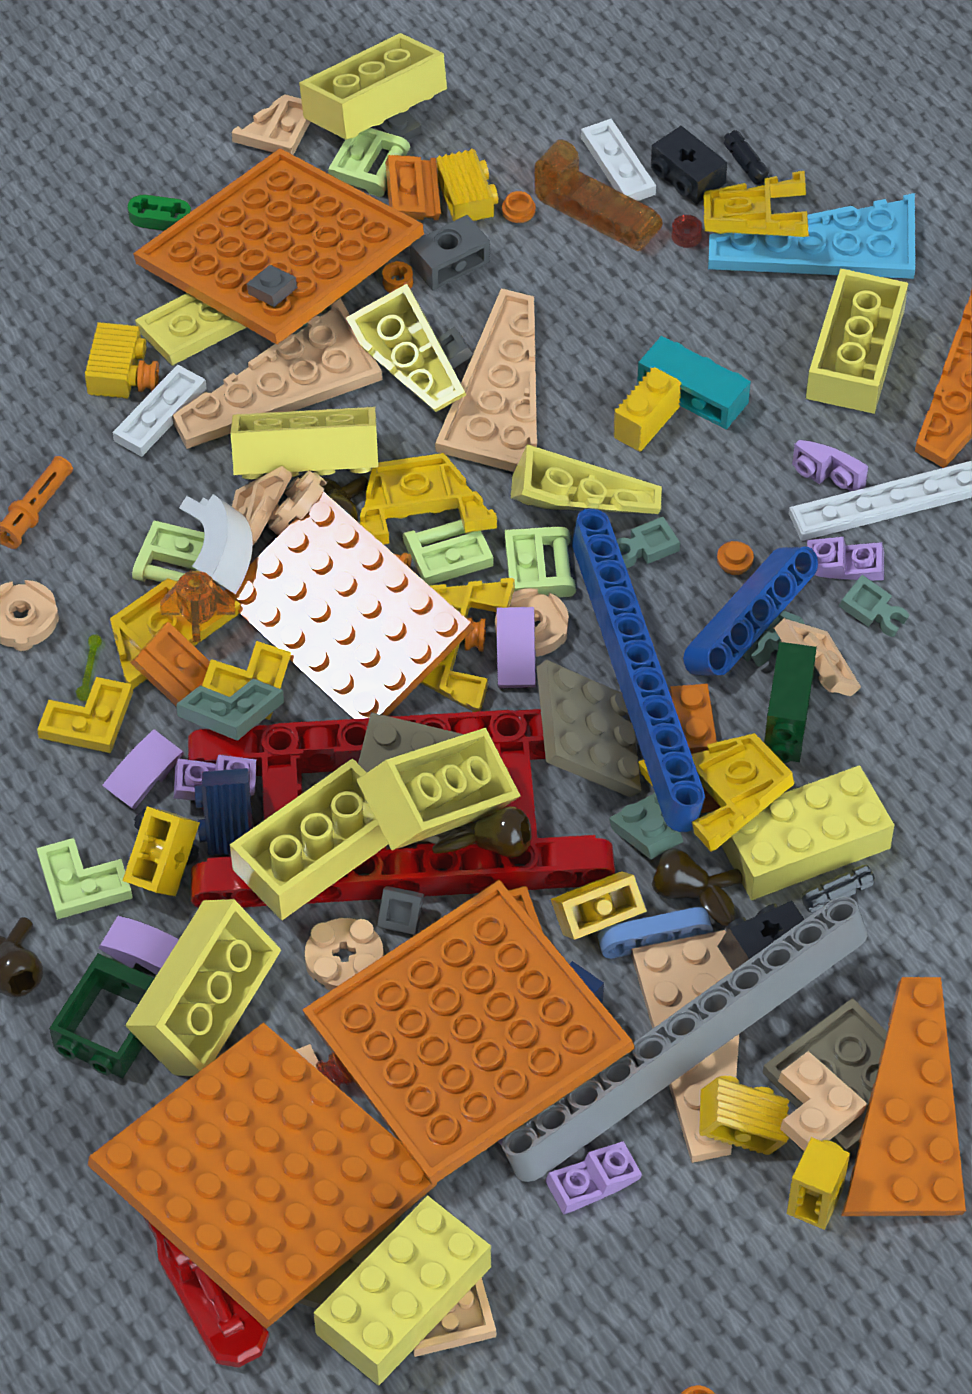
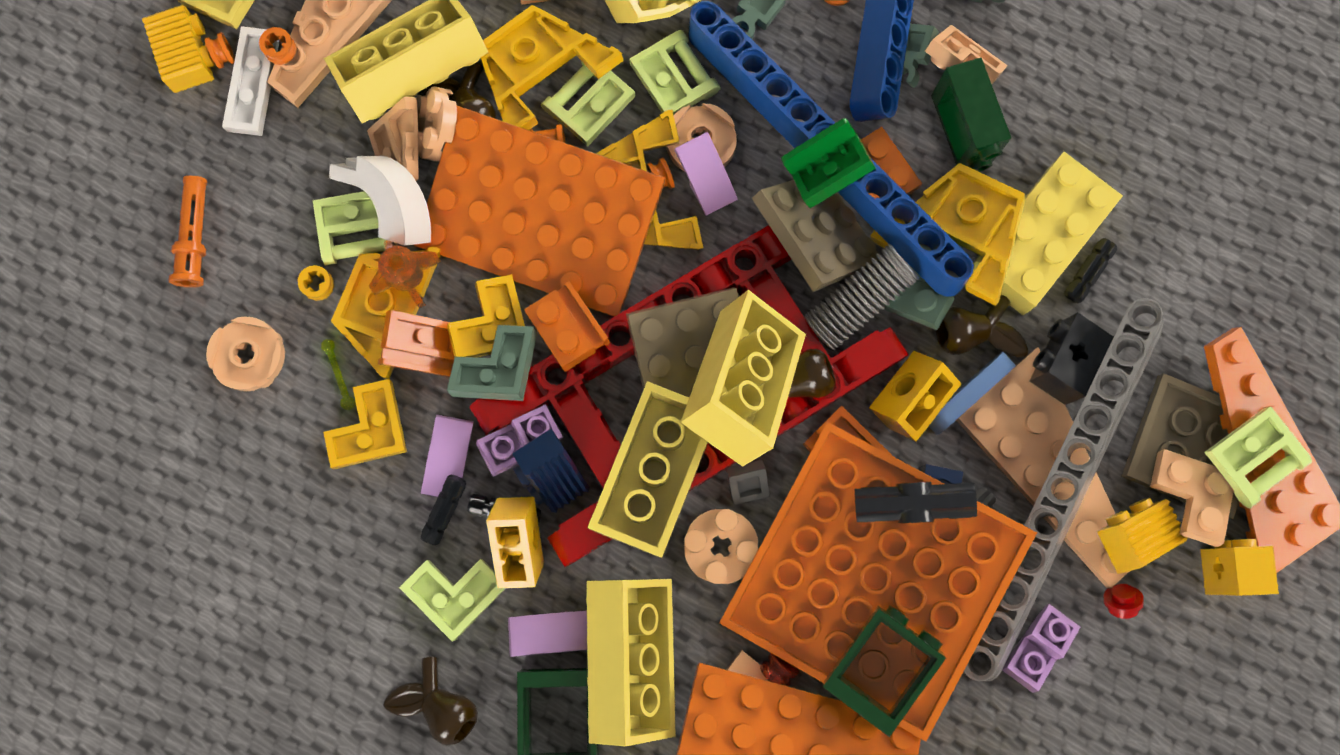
camera: 30 degrees left, 25 degrees up
none -> orange bush [259,27,297,65]
none -> yellow bush [297,265,334,301]
none -> black axle [421,474,466,545]
none -> orange plate [524,281,610,372]
none -> green bracket [781,118,876,209]
none -> light grey piece [804,244,920,350]
none -> dark green window [823,605,946,737]
none -> black piece [854,482,977,523]
none -> red plate [1103,584,1144,619]
none -> yellowish green plate [1204,406,1312,508]

